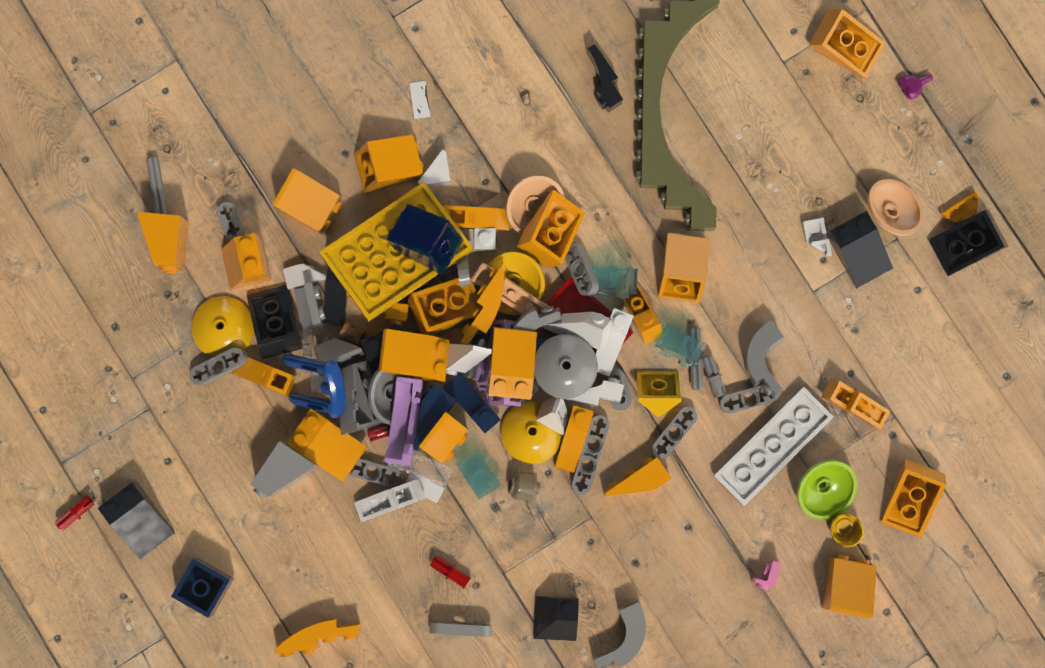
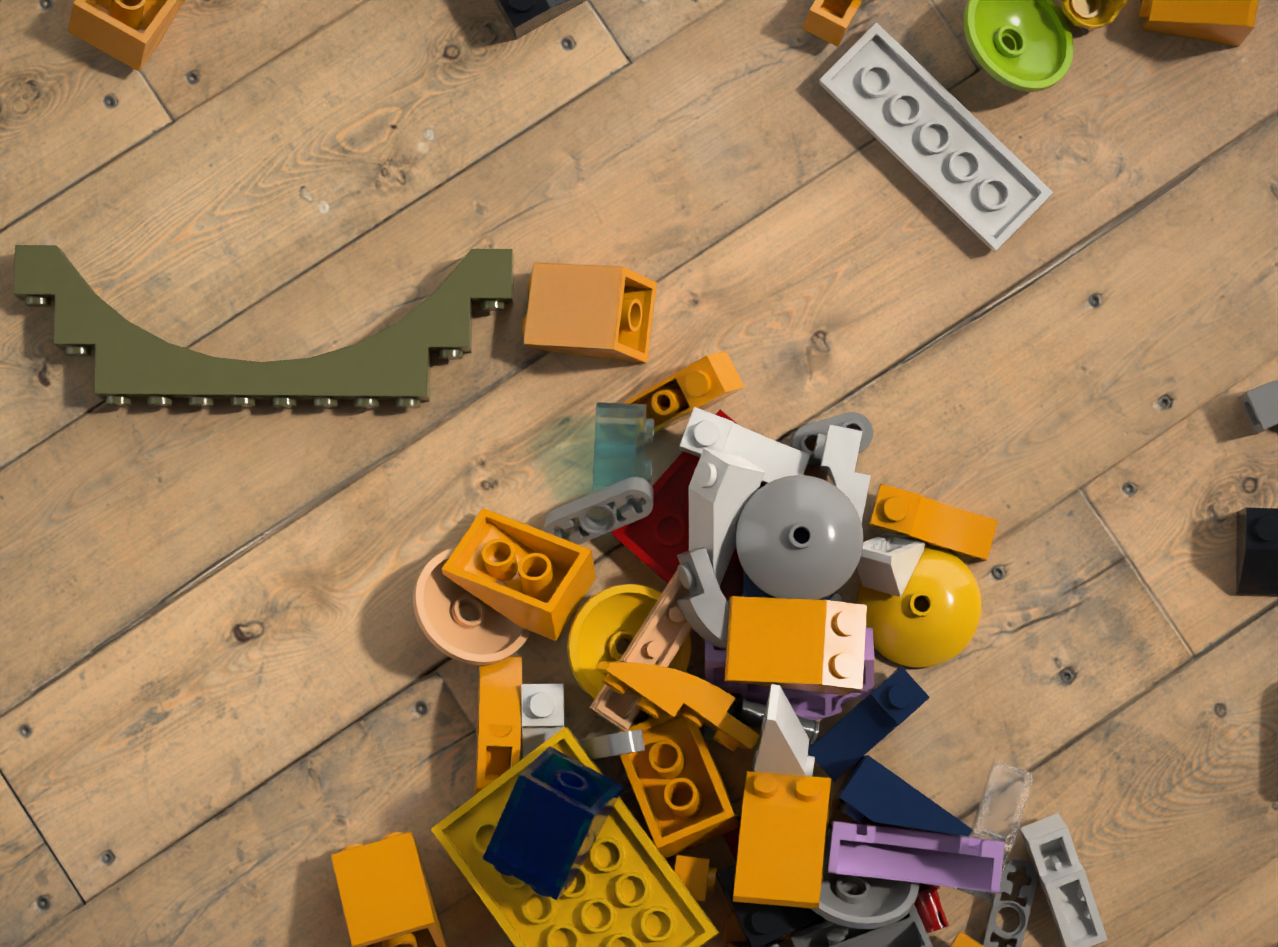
camera: 90 degrees left, 0 degrees up
white sticker [405,471,445,503] -> none
white sticker [409,81,431,119] -> none
white slope [418,149,451,188] -> none
light orange slope [419,412,468,464] -> none
red axle [430,556,471,589] -> none
clear light blue brick [456,450,502,500] -> none
dark tan head [507,472,540,501] -> none
light grey beam [572,415,609,495] -> none
black slope [587,44,623,113] -> none
light orange slope [604,456,672,496] -> none
yellow slope [636,371,681,418] -> none
light grey beam [651,407,697,459] -> none
clear light blue brick [655,324,708,368] -> none
light grey axle [689,328,703,390] -> none
light grey axle [702,355,727,398] -> none
light grey beam [719,386,780,414] -> none
light grey arch [746,321,784,399] -> none
bright pink bracket [751,560,781,590] -> none
white slope [801,217,832,257] -> none

